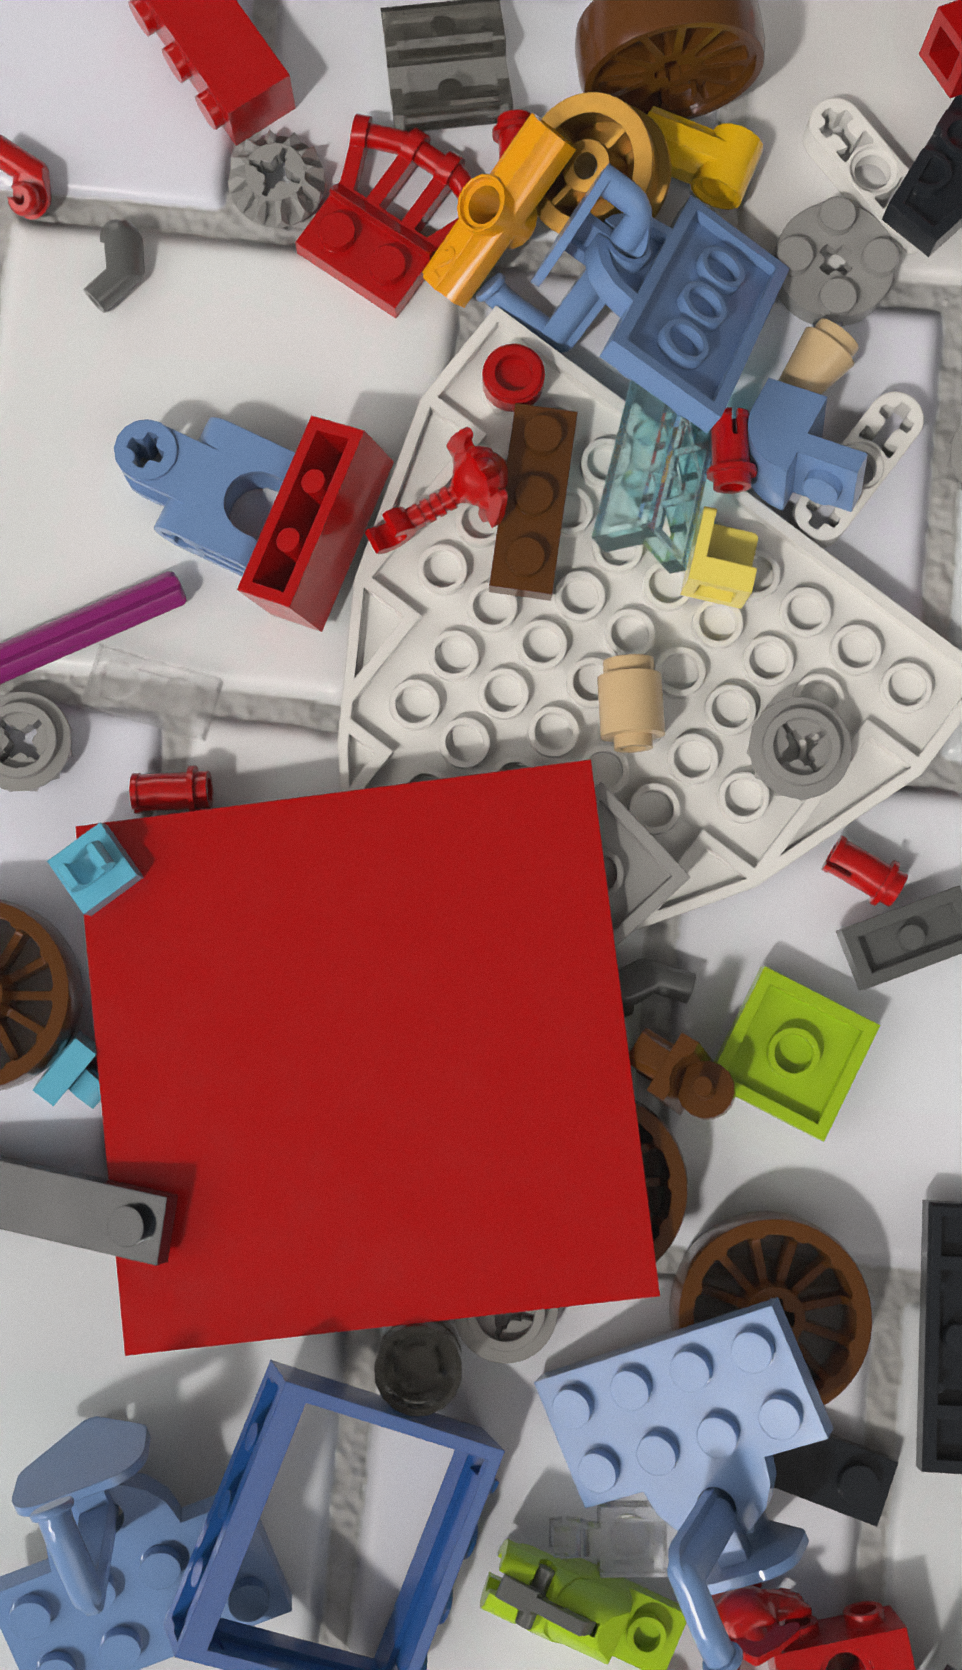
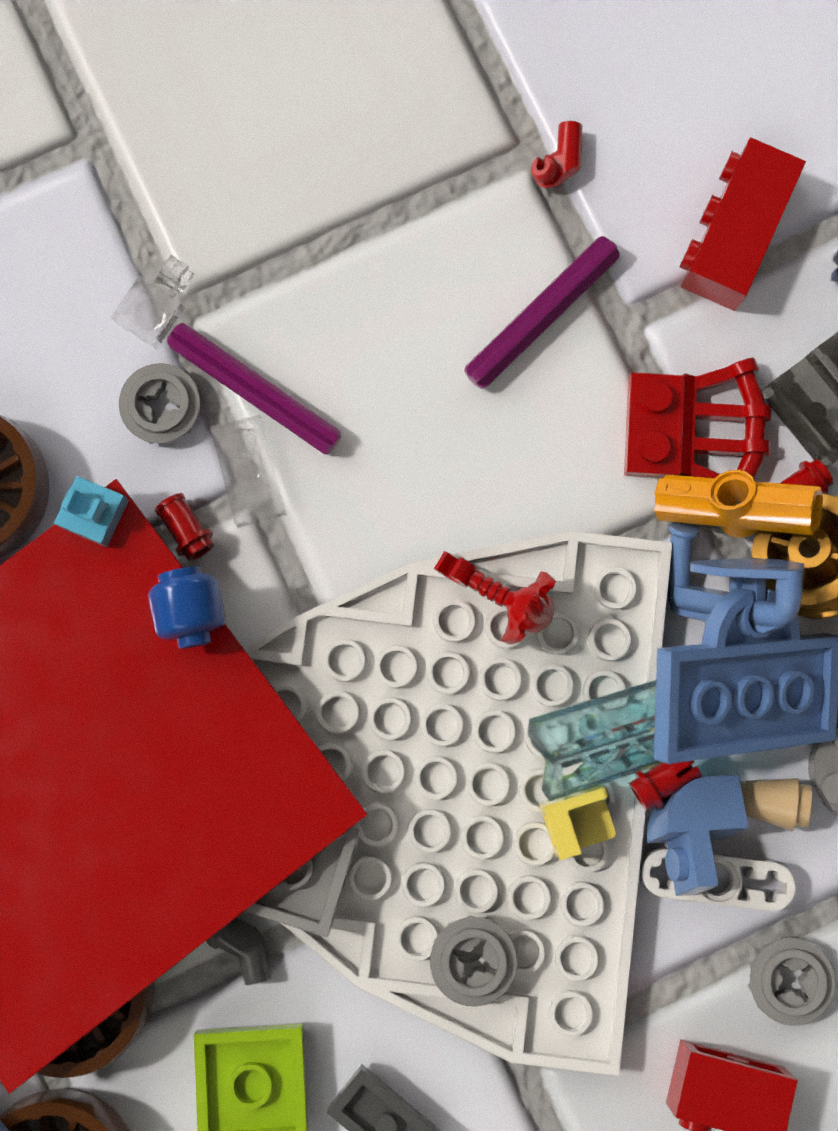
camera: 65 degrees right, 0 degrees up
dark grey arm [83,219,145,313] -> none
medium blue piece [114,417,295,576] -> none
light grey gear [227,129,325,228] -> none
red brick [237,415,394,632] -> none
red tile [482,344,545,412] -> none
reddish brown plate [489,403,578,601] -> none
tan brick [597,654,665,753] -> none
reddish brown hips [629,1028,736,1120] -> none
red pin [821,835,909,907] -> none
none -> blue head [148,566,226,650]
none -> magenta axle [464,236,620,389]

